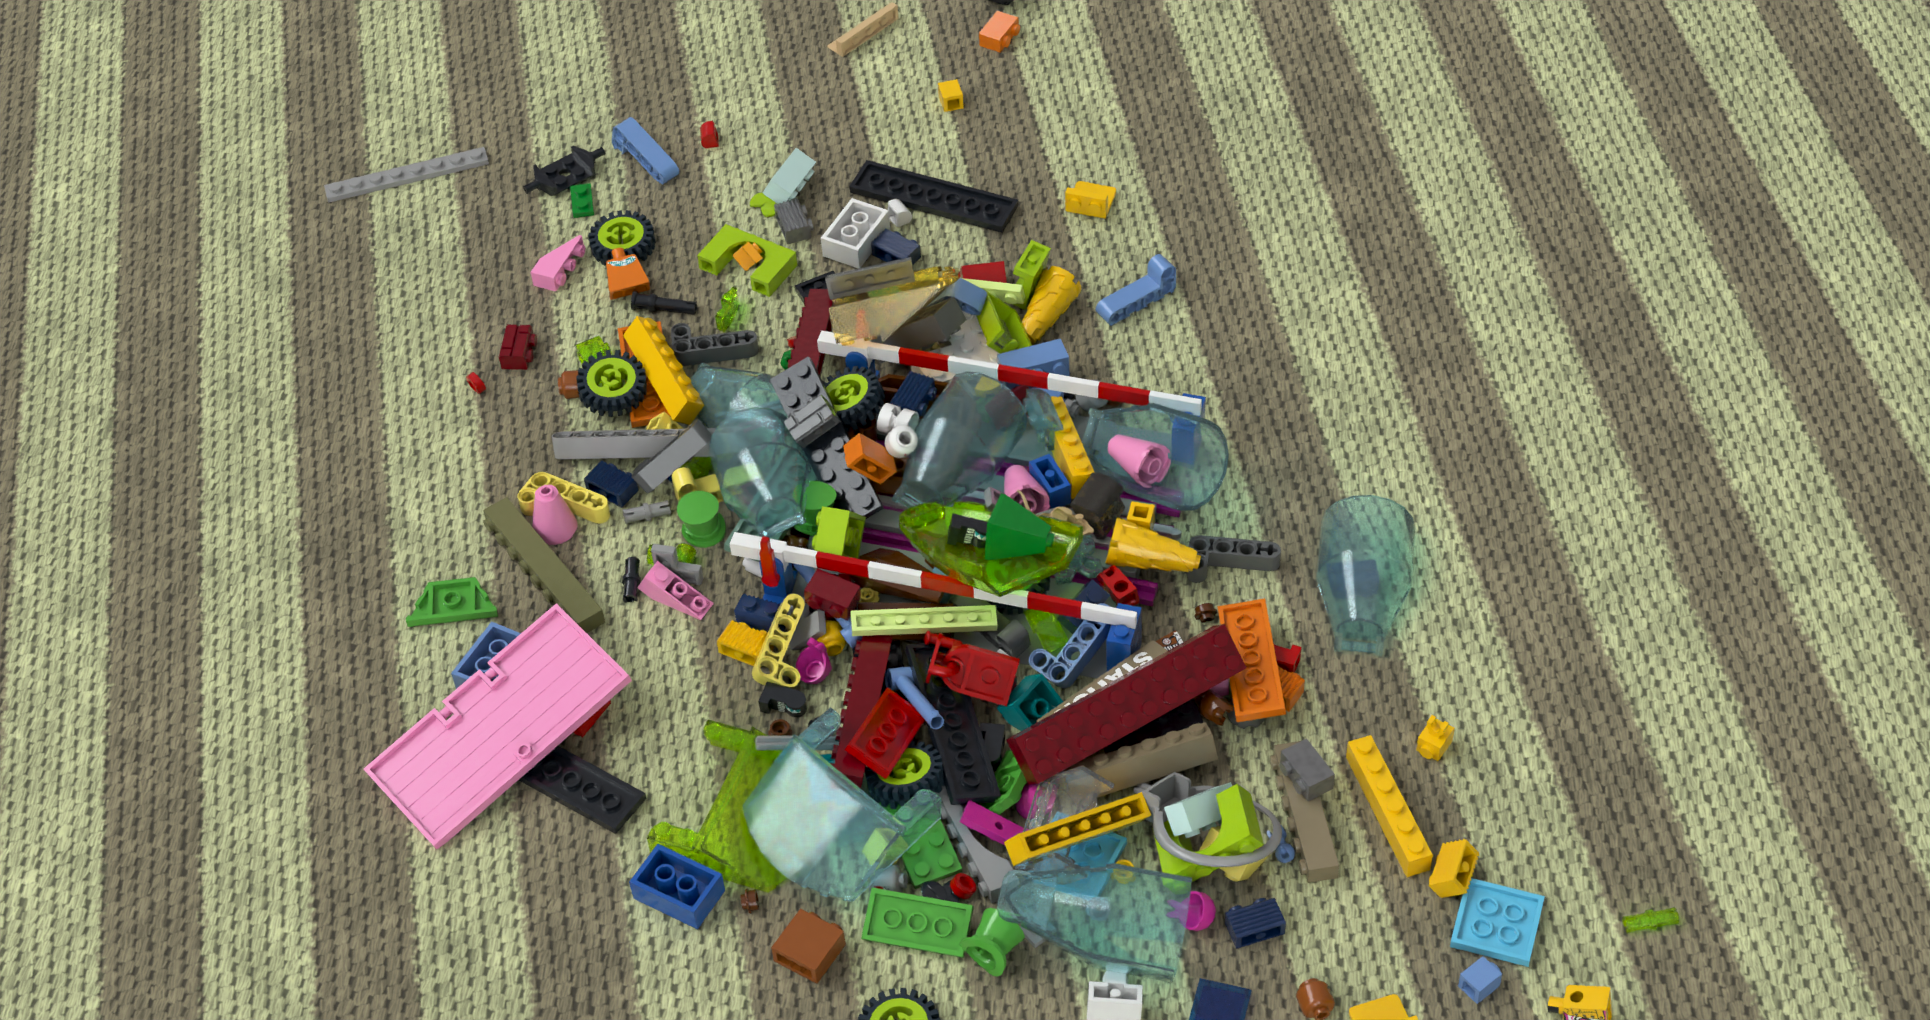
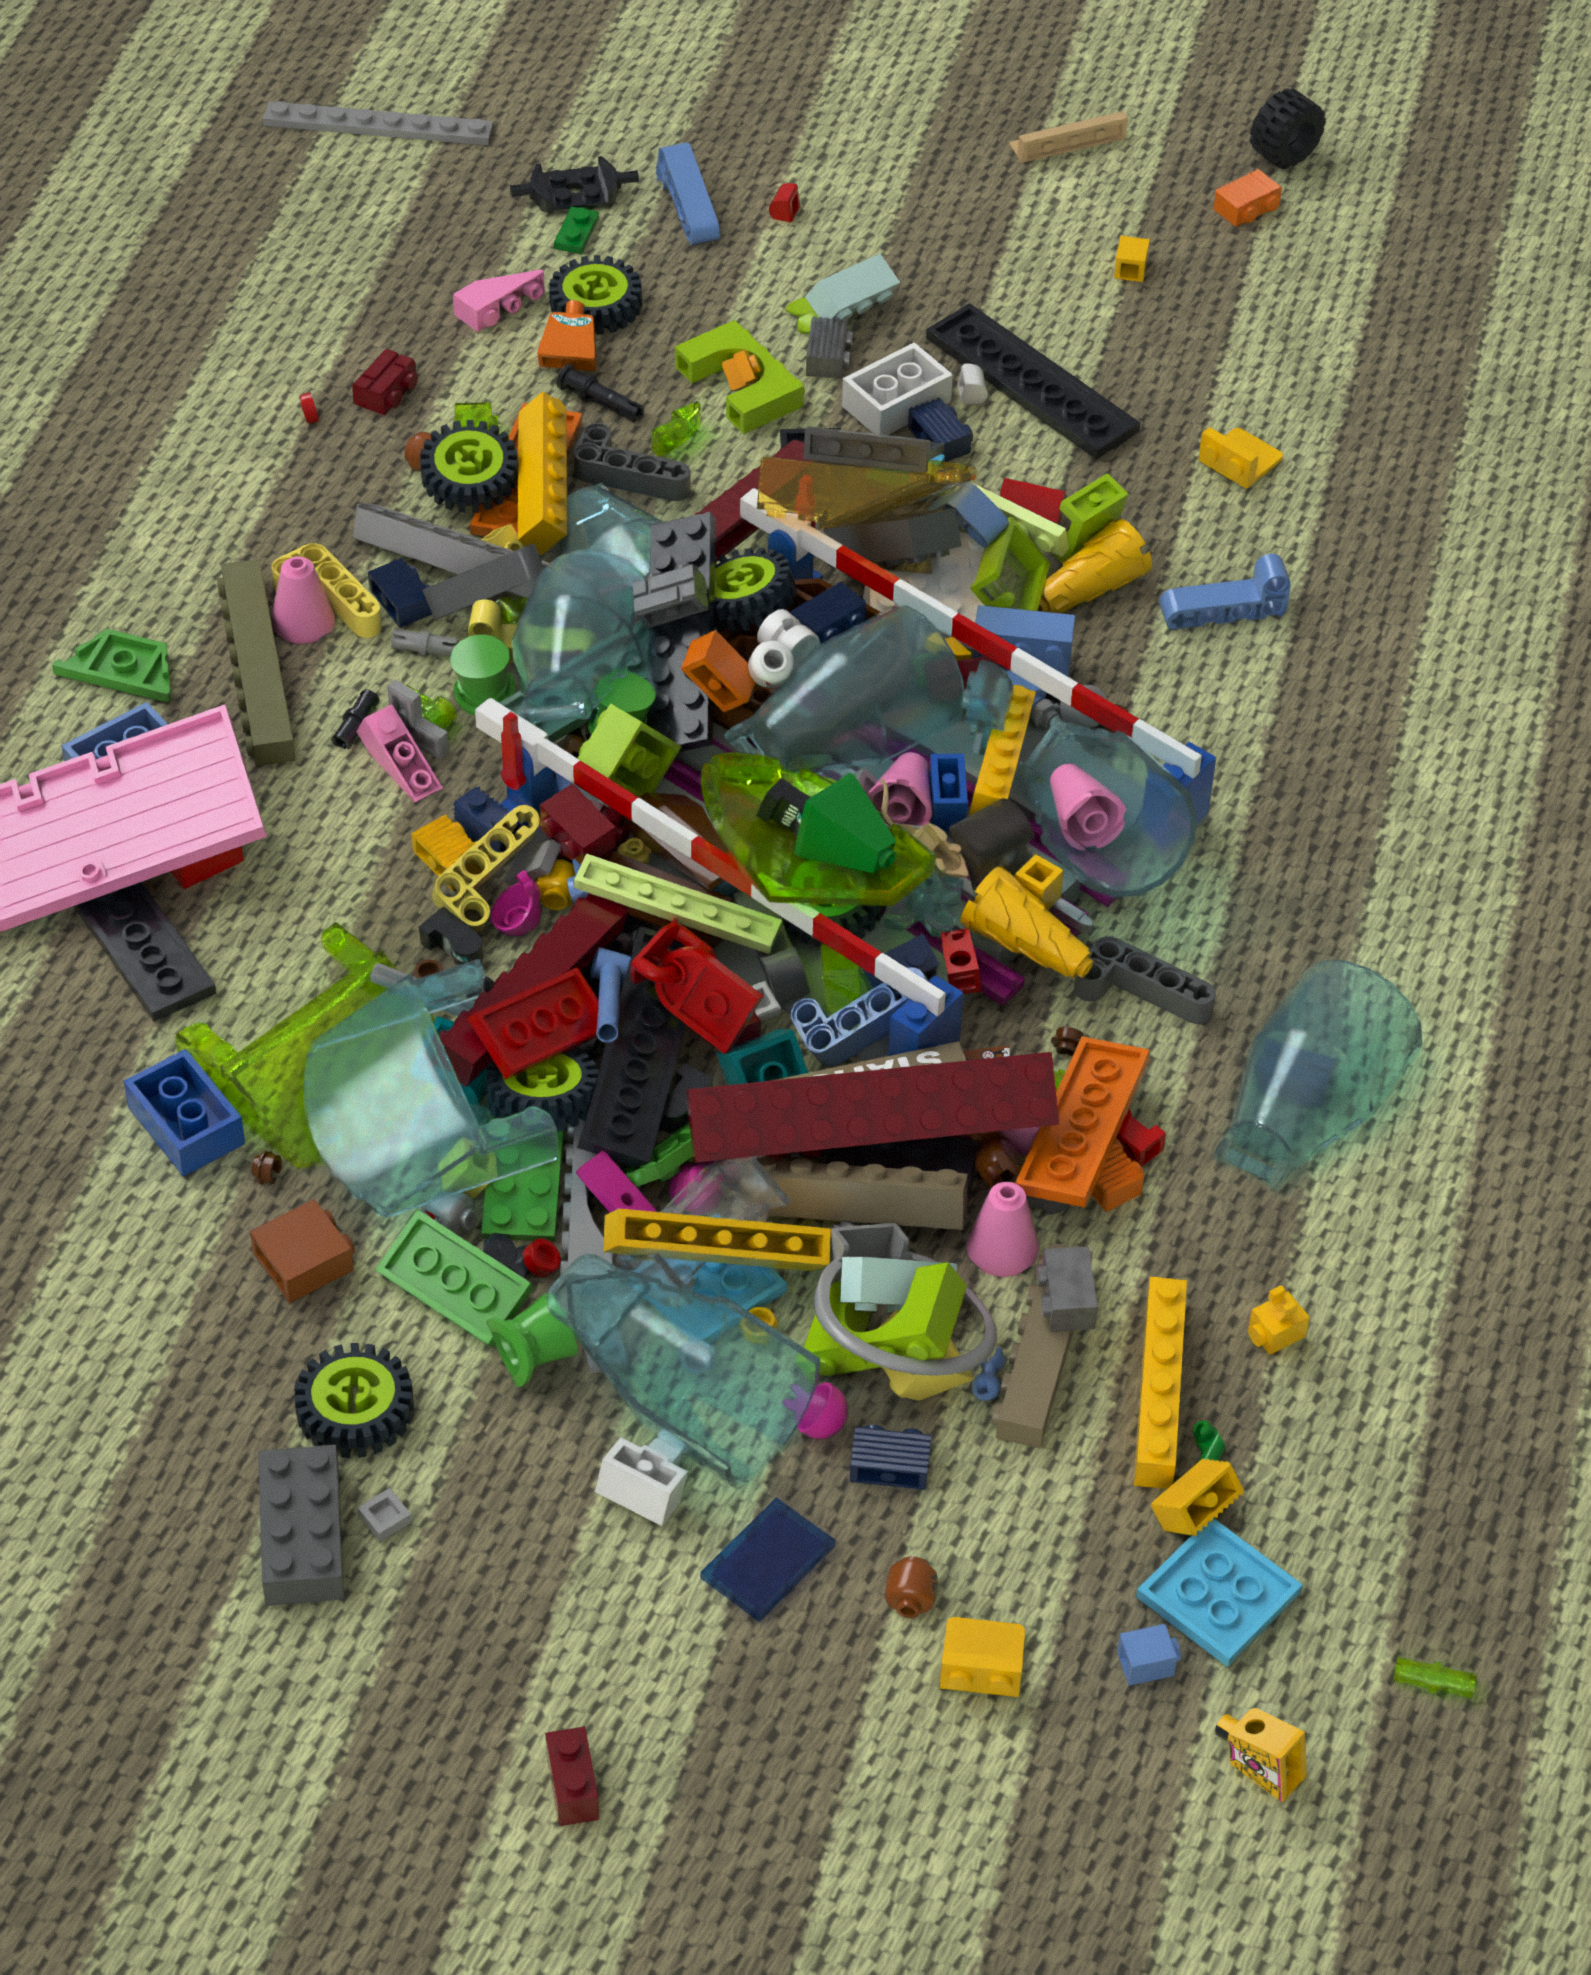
camera: 20 degrees right, 0 degrees up
none -> bright pink cone [966,1182,1039,1277]
none -> green arm [1192,1420,1226,1463]

